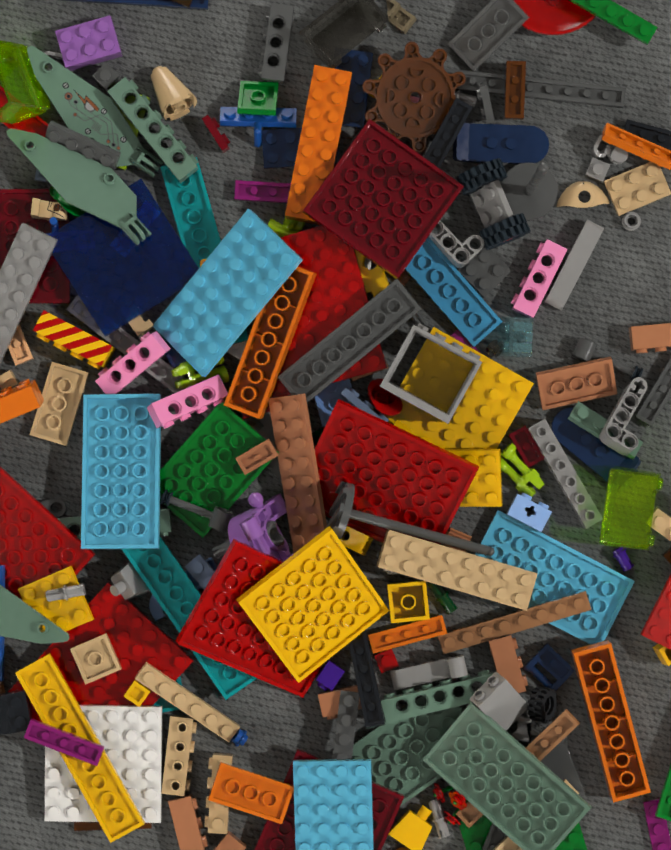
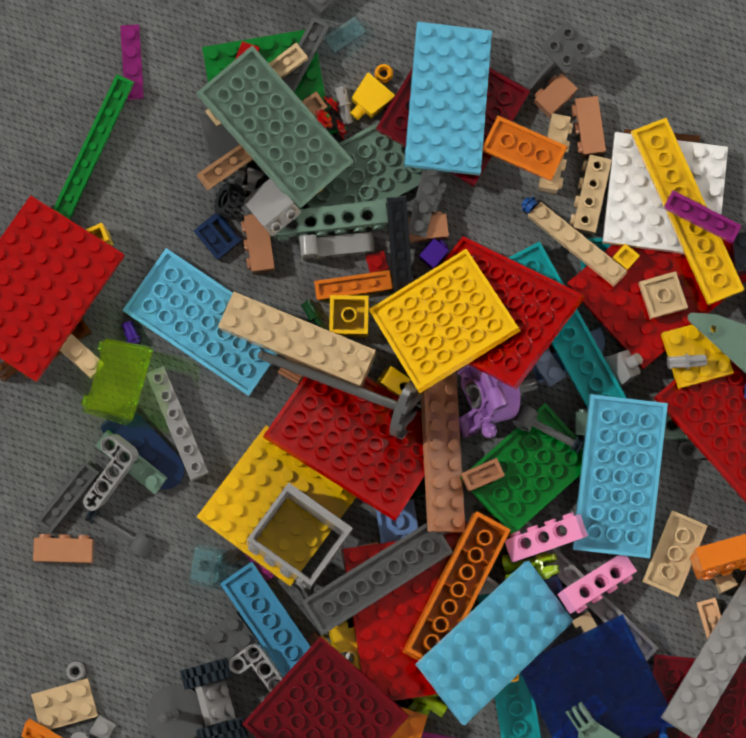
camera: 175 degrees left, 5 degrees down
brick [33,310,116,370] -> none
sand blue plate [341,388,389,422] -> none
red piece [368,378,403,416] -> none
medium nougat plate [438,590,592,654] -> none
yellow plate [444,449,503,507] -> none
lime piece [501,443,545,497] -> none
light blue brick [506,492,552,532] -> none
dark red plate [509,425,545,468] -> none
bright pink brick [511,239,568,319] -> none
nougat plate [535,357,617,410] -> none
light grey beam [544,219,604,310] -> none
tan piece [557,181,610,208] -> none
orange brick [571,640,651,803] -> none

